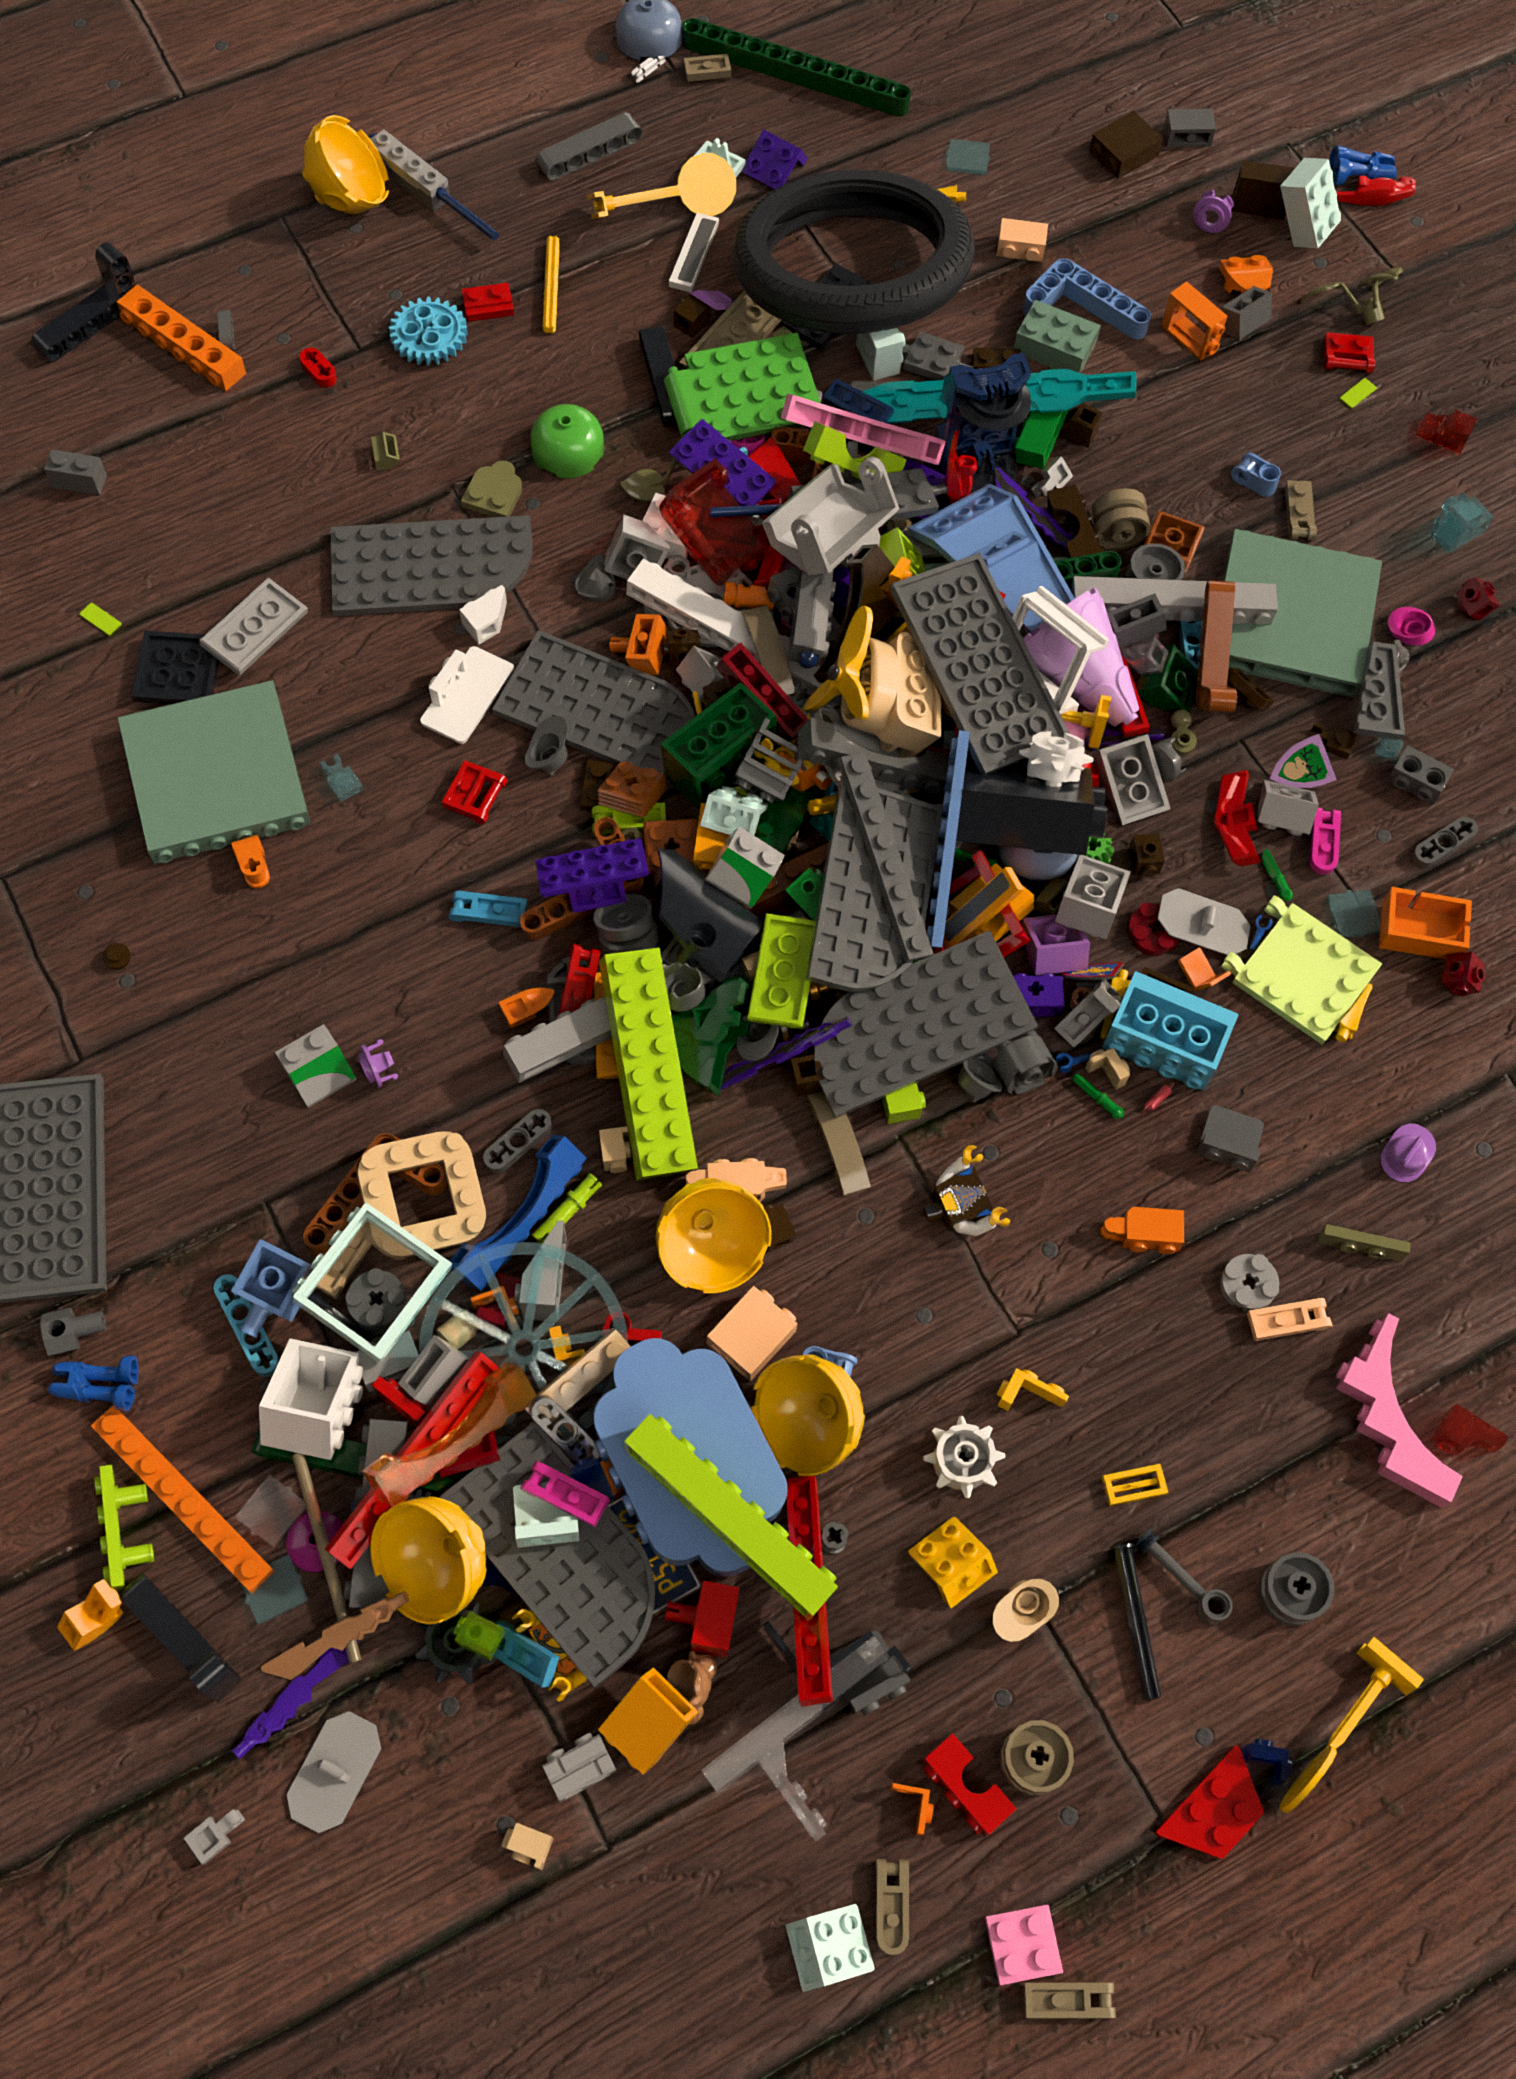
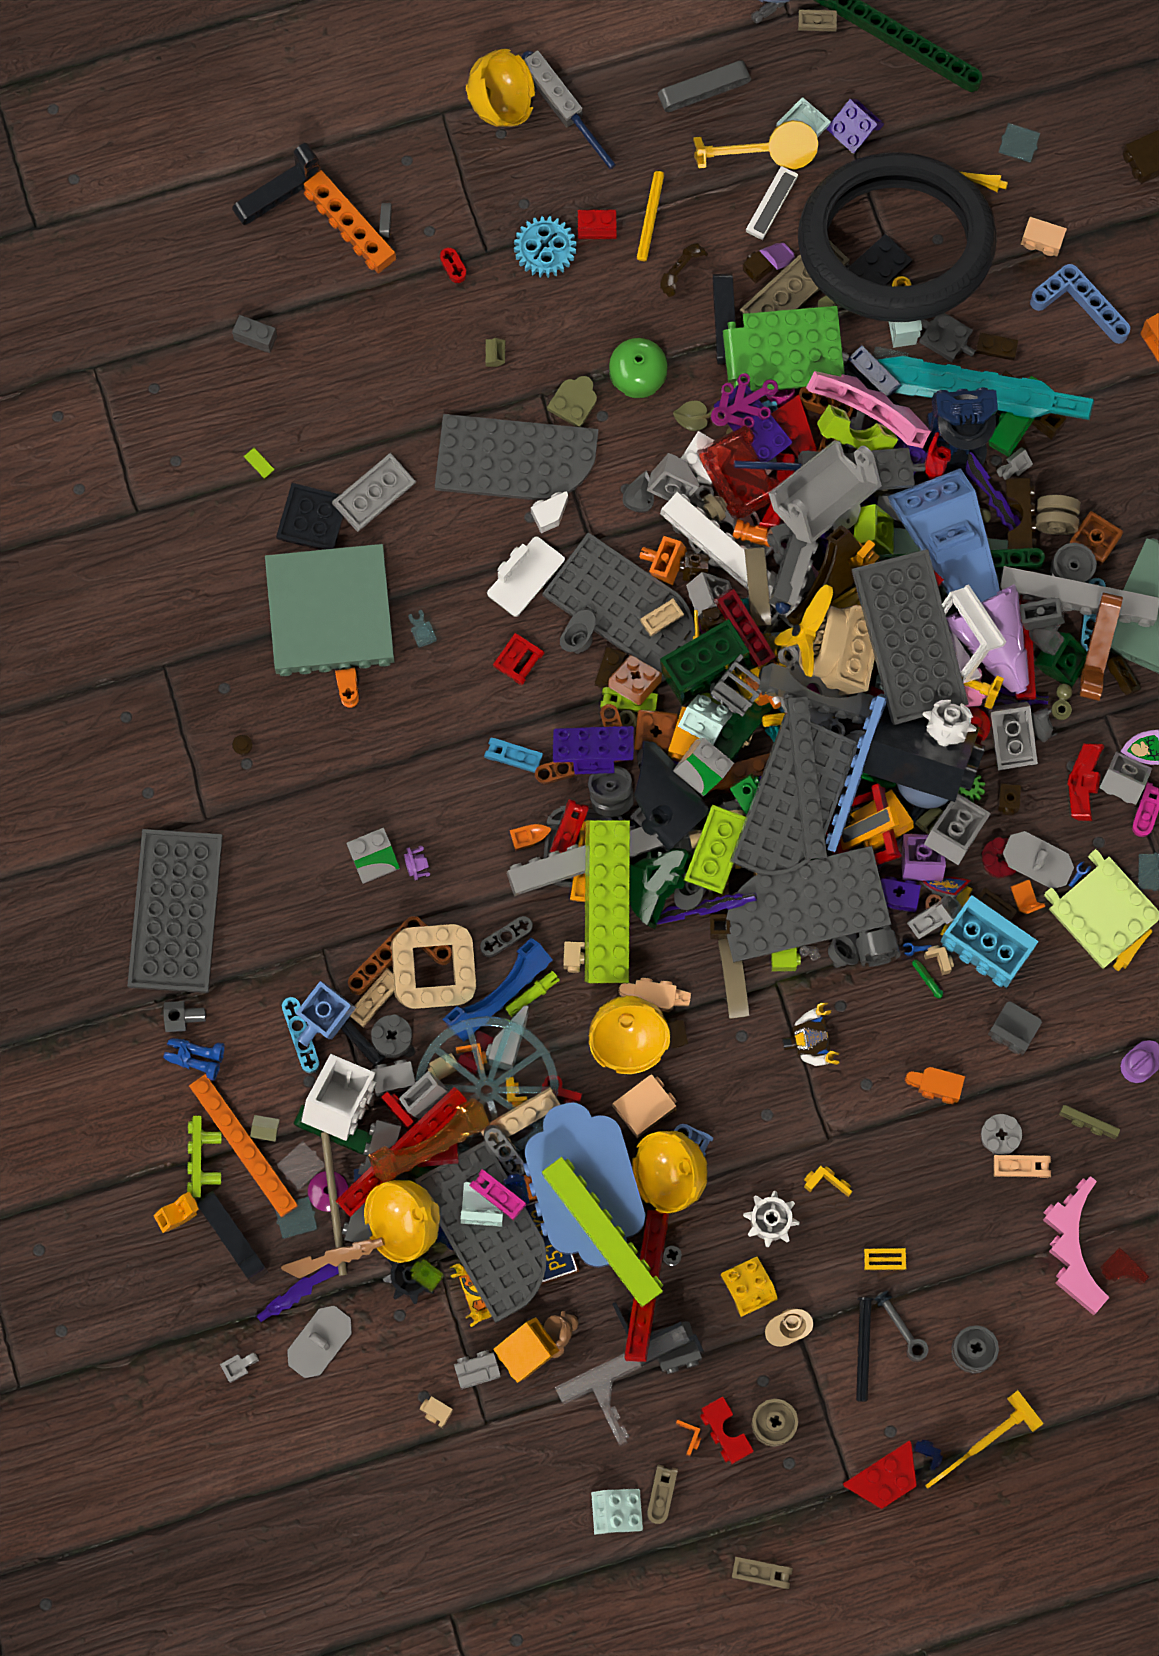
camera: 15 degrees right, 10 degrees up
light aqua window [292,1202,452,1364] -> none
dark azure plate [488,1620,560,1687] -> none
dark grey hair [665,963,705,1012] -> none
red brick [665,1580,740,1659] -> none
bright pink plate [985,1905,1063,1985] -> none
sand green brick [1014,300,1101,373] -> none
coral piece [1143,1083,1174,1114] -> none
green piece [1262,849,1293,901] -> none
none -> olive piece [250,1115,280,1141]
none -> tan plate [640,599,684,636]
none -> dark brown piece [660,243,708,297]
none -> dark tan plate [703,494,727,522]
none -> magenta plant [711,373,778,430]
none -> clear arm [800,946,821,961]

